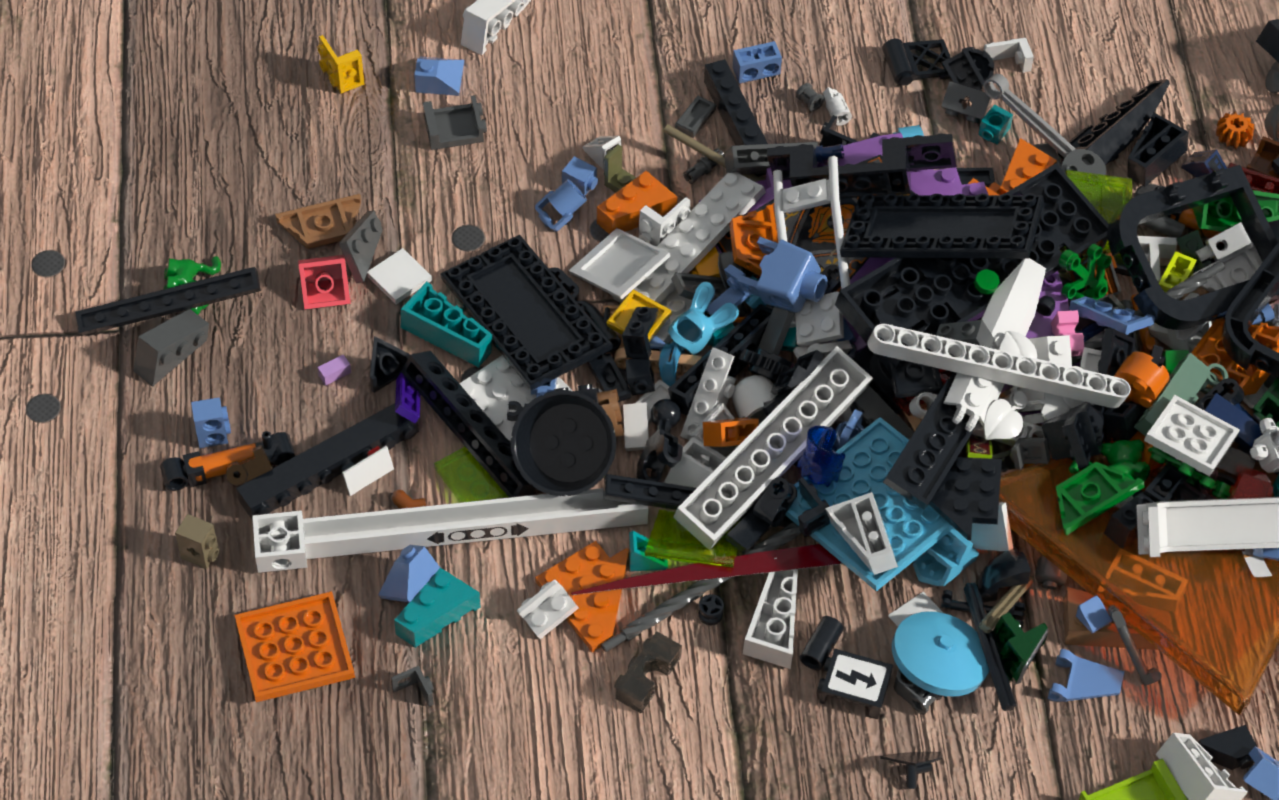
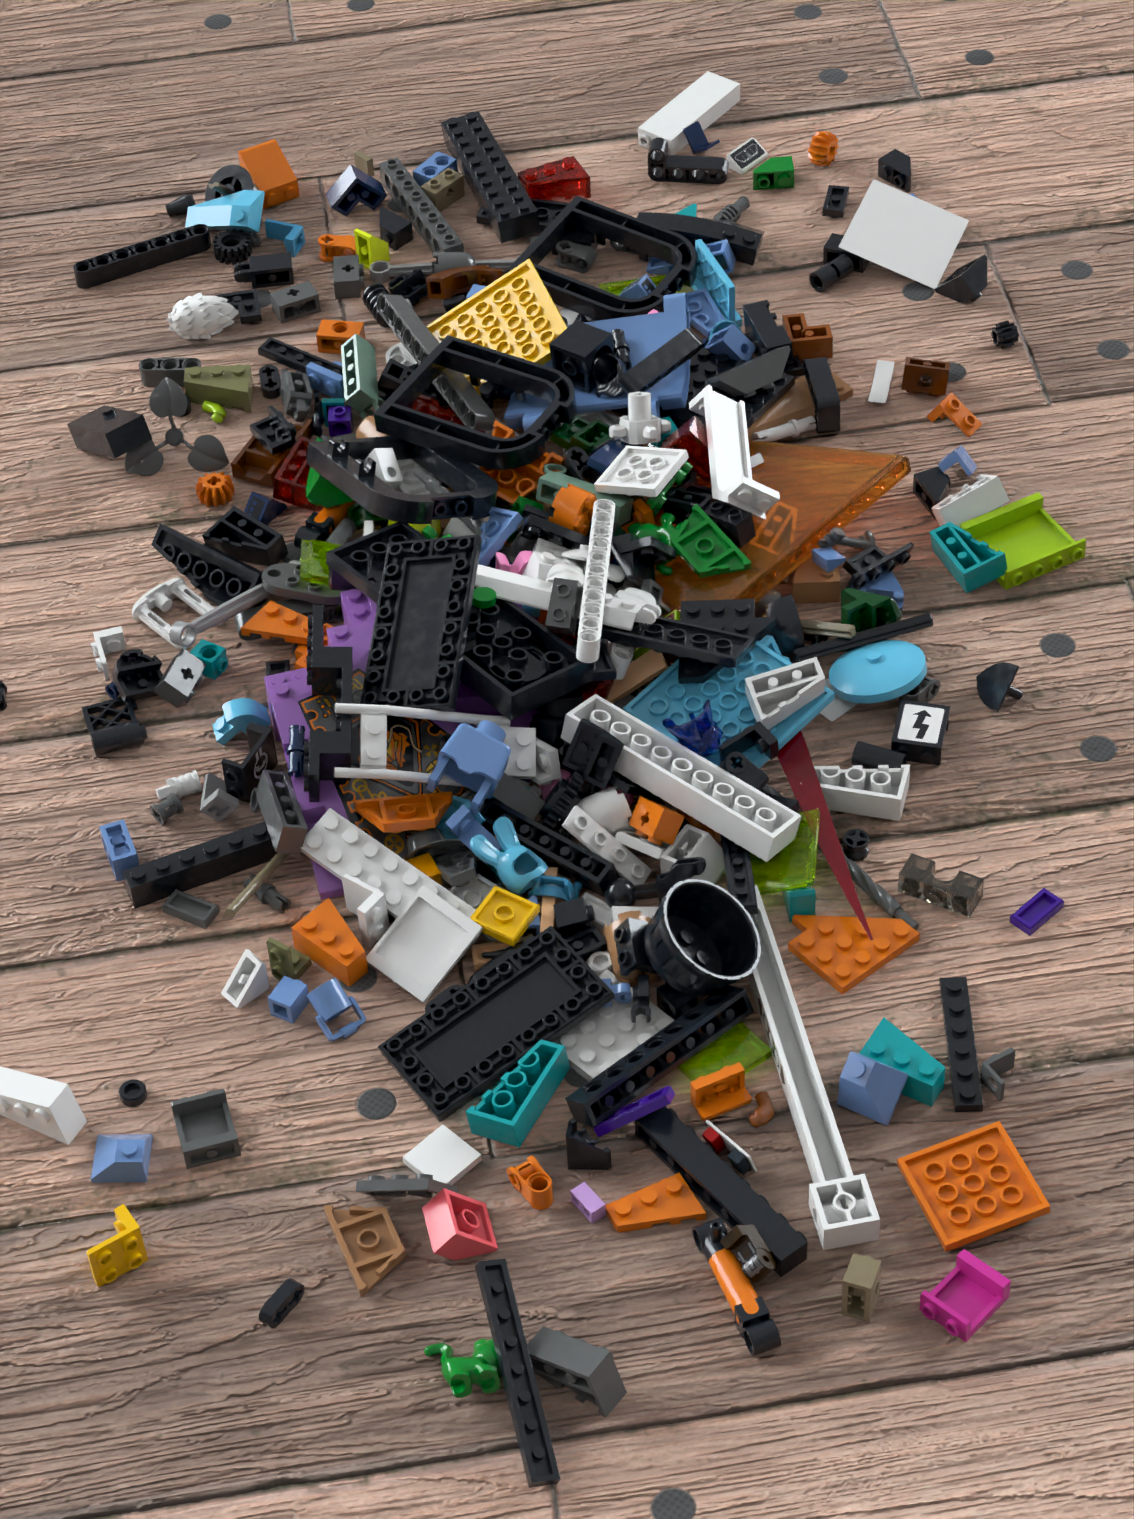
camera: 90 degrees left, 10 degrees down
medium blue brick [191,397,231,448] -> none
white bracket [517,580,579,639] -> none
black bracket [622,307,659,359] -> none
none -> black tile [119,1079,147,1107]
none -> white piece [132,578,224,649]
none -> light grey bracket [200,772,239,822]
none -> black beam [259,1278,305,1328]
none -> orange piece [507,1155,554,1210]
none -> orange wing [606,1173,706,1233]
none -> orange bracket [690,1062,752,1122]
none -> black bracket [842,542,914,590]
none -> dark pink panel [919,1249,1011,1342]
none -> teal wedge [929,522,1008,593]
none -> black plate [939,977,983,1113]
none -> dark purple tile [1010,888,1064,936]

